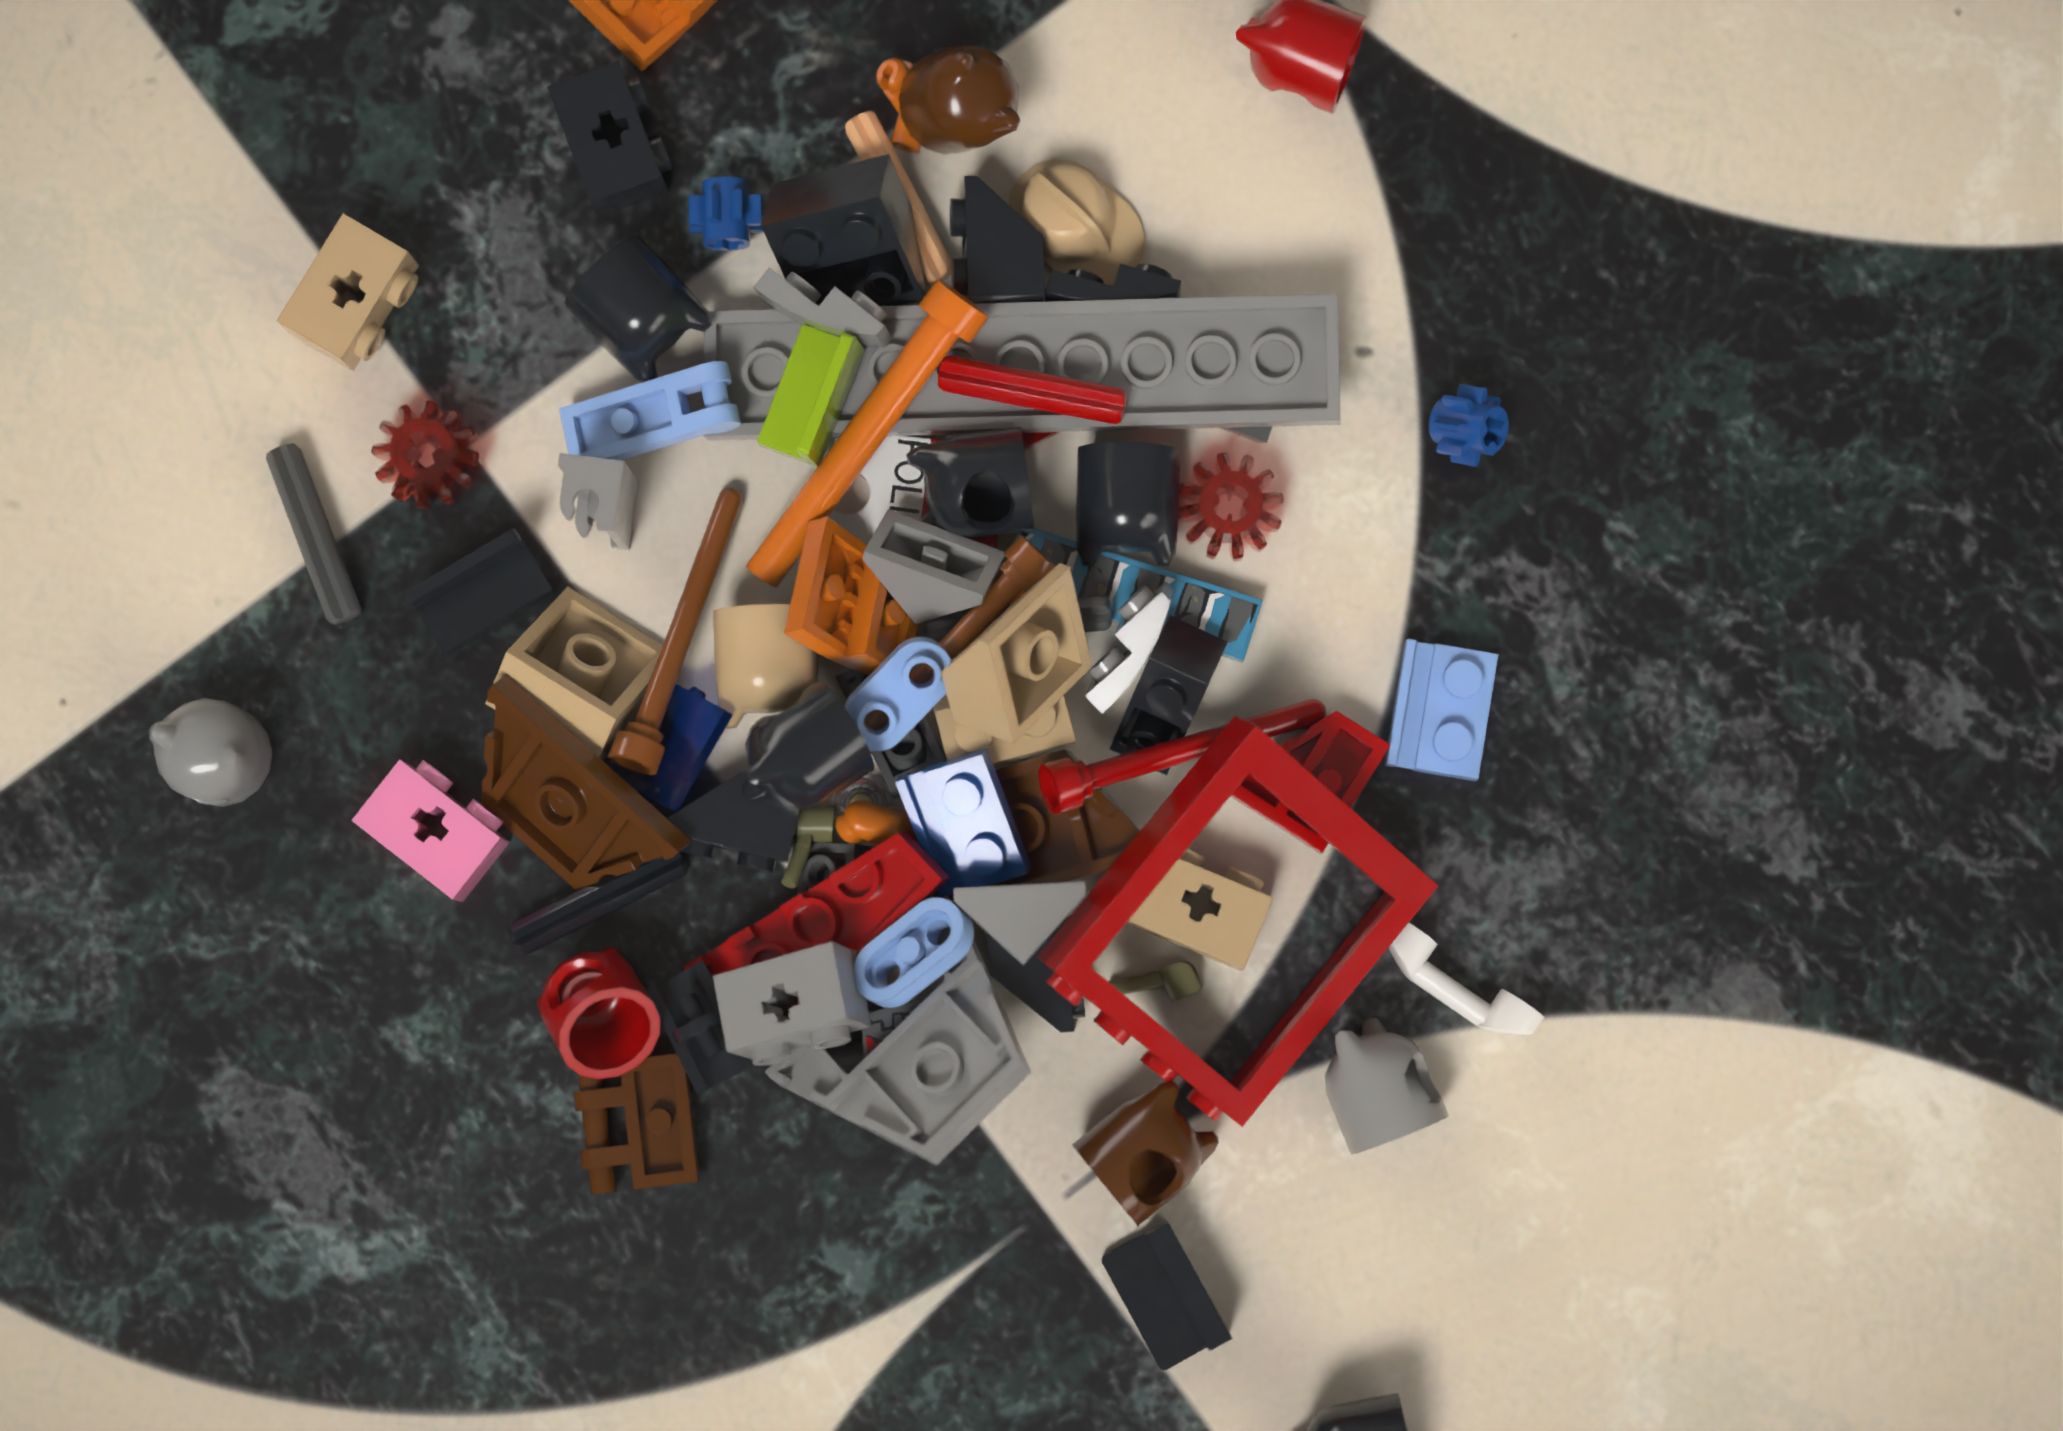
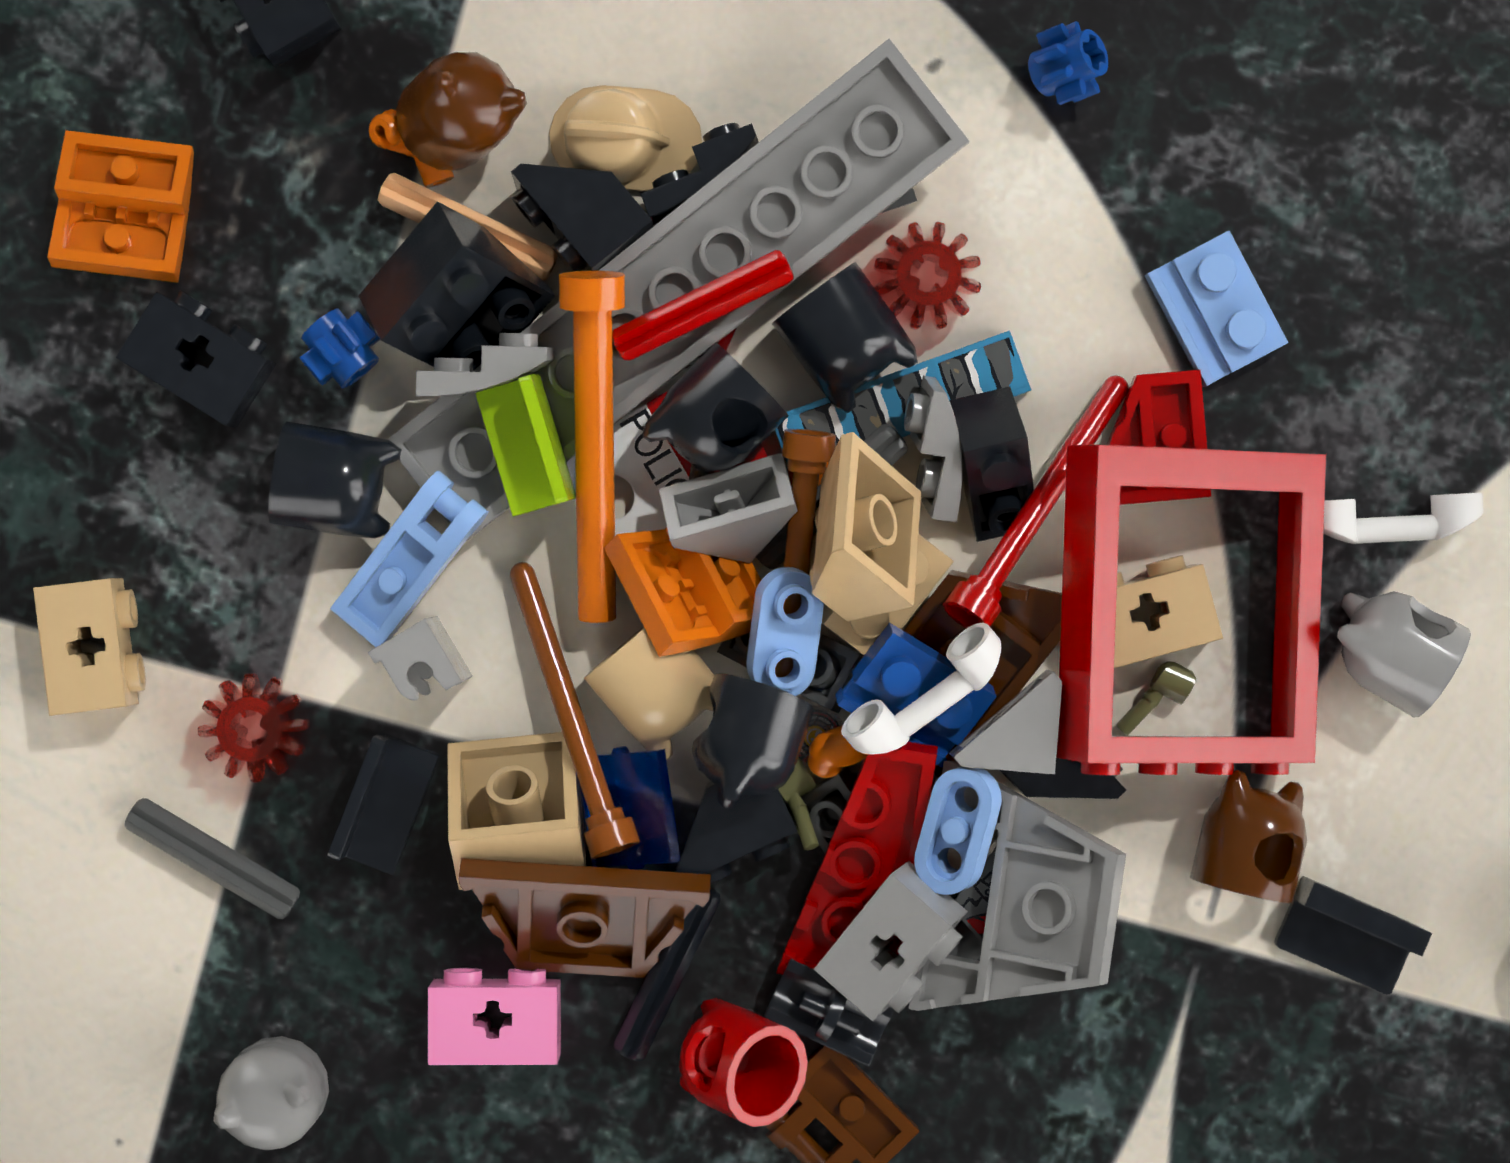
camera: 35 degrees left, 5 degrees up
none -> white bar [841,623,1001,754]

